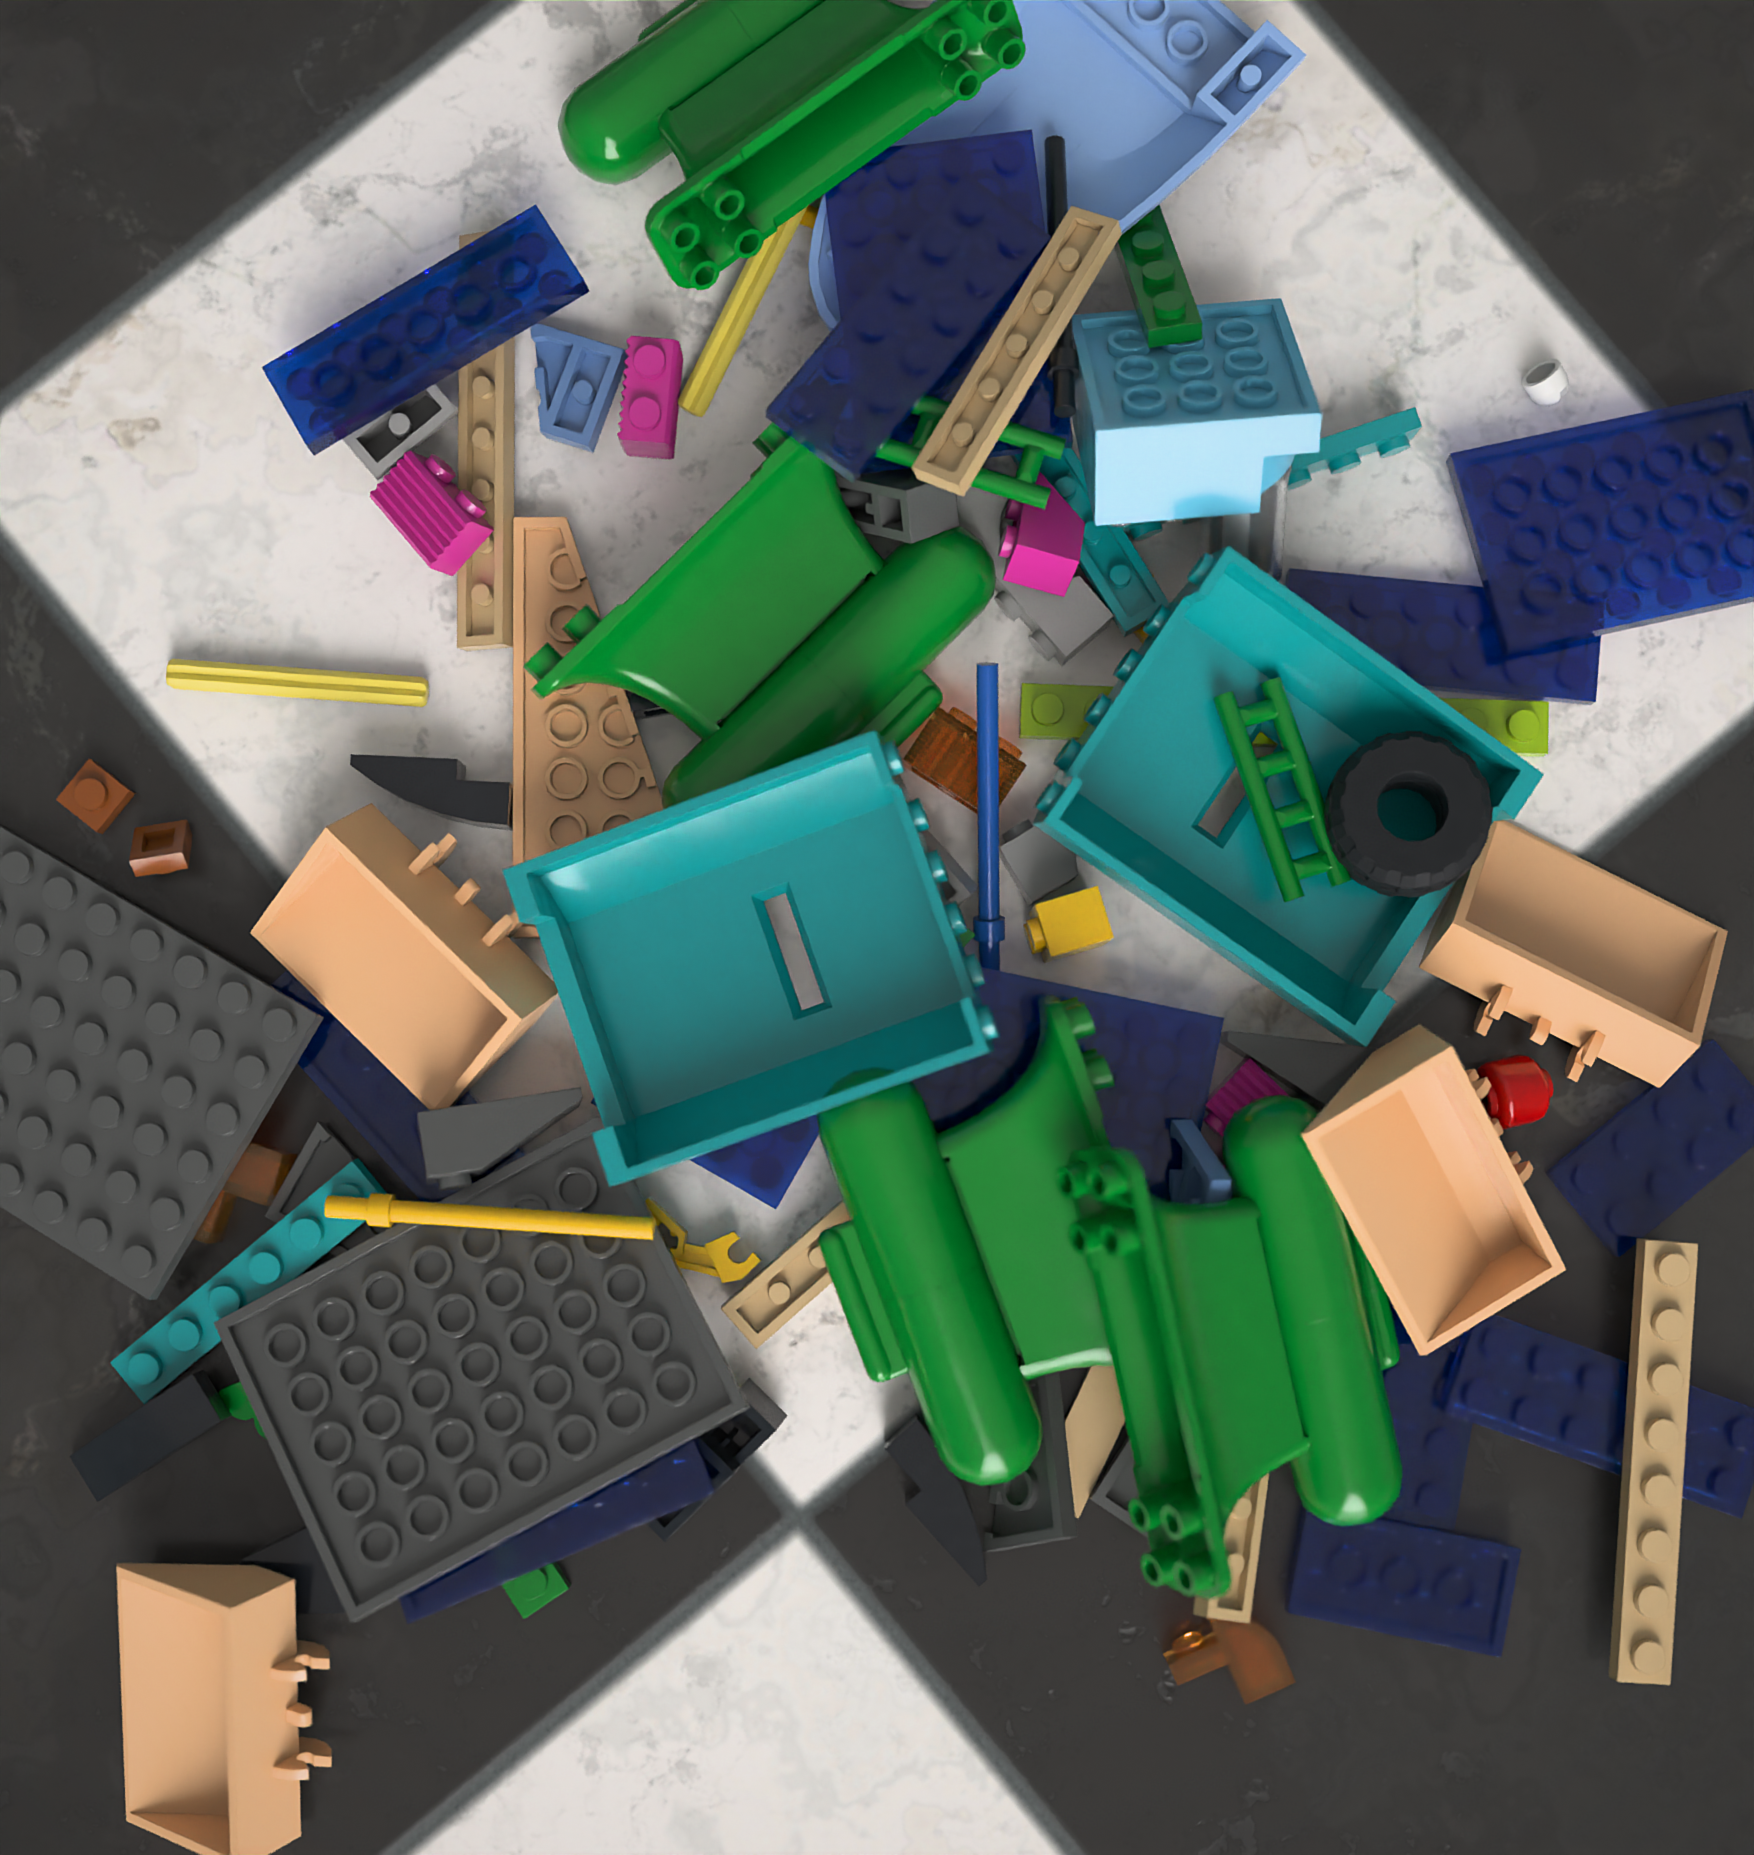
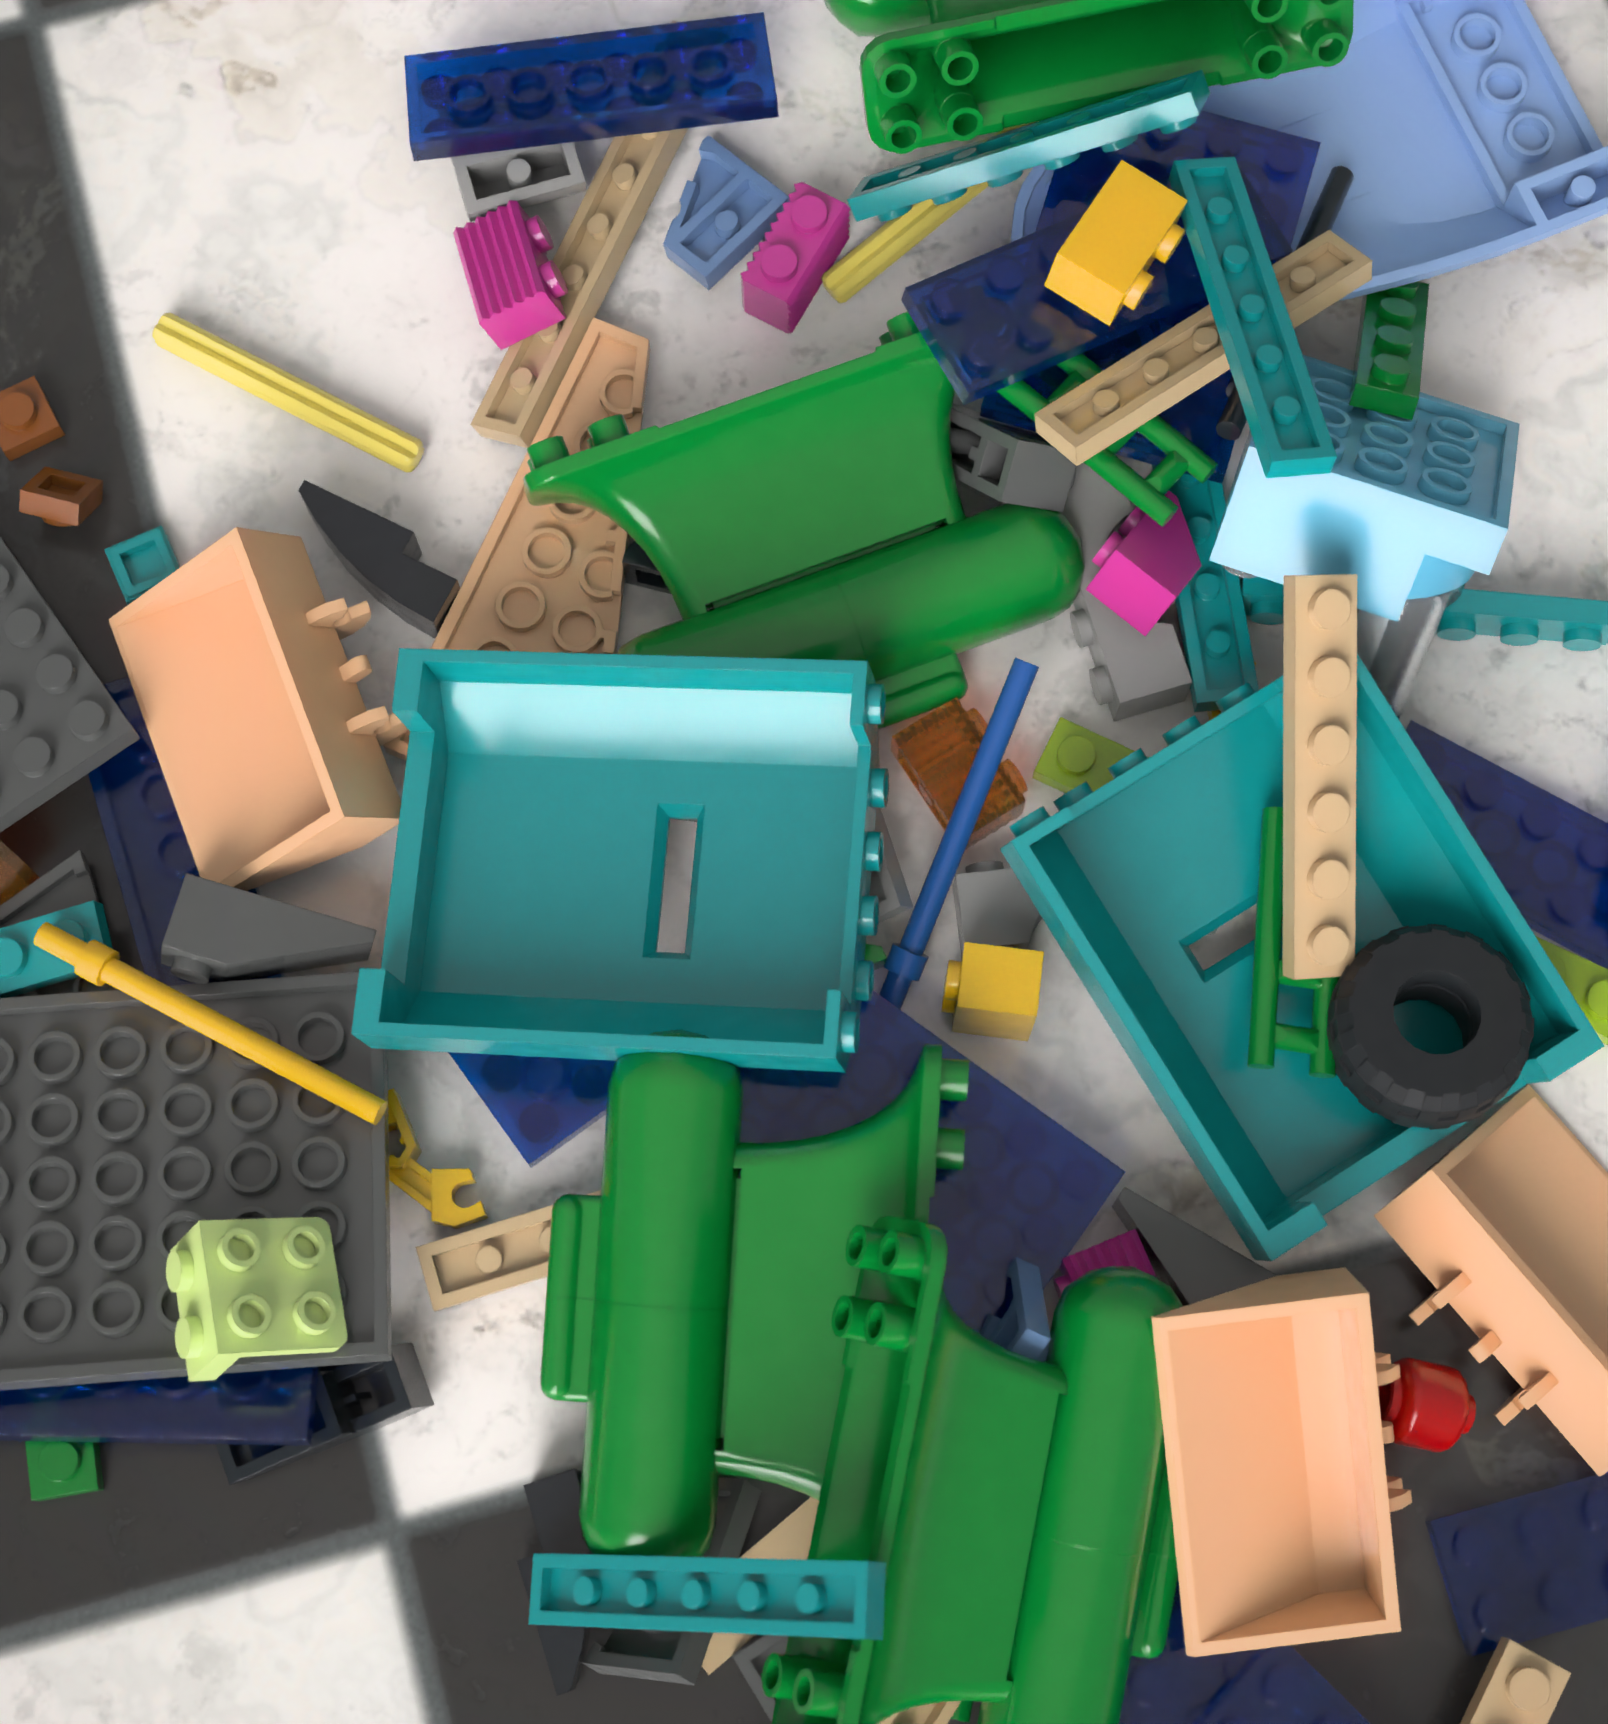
camera: 25 degrees right, 10 degrees down
none -> teal tile [104,525,181,605]
none -> yellowish green bracket [166,1217,348,1382]
none -> teal plate [529,1553,886,1640]
none -> teal plate [847,70,1210,222]
none -> yellow brick [1044,160,1188,326]
none -> teal plate [1169,157,1337,479]
none -> tan plate [1283,574,1357,980]

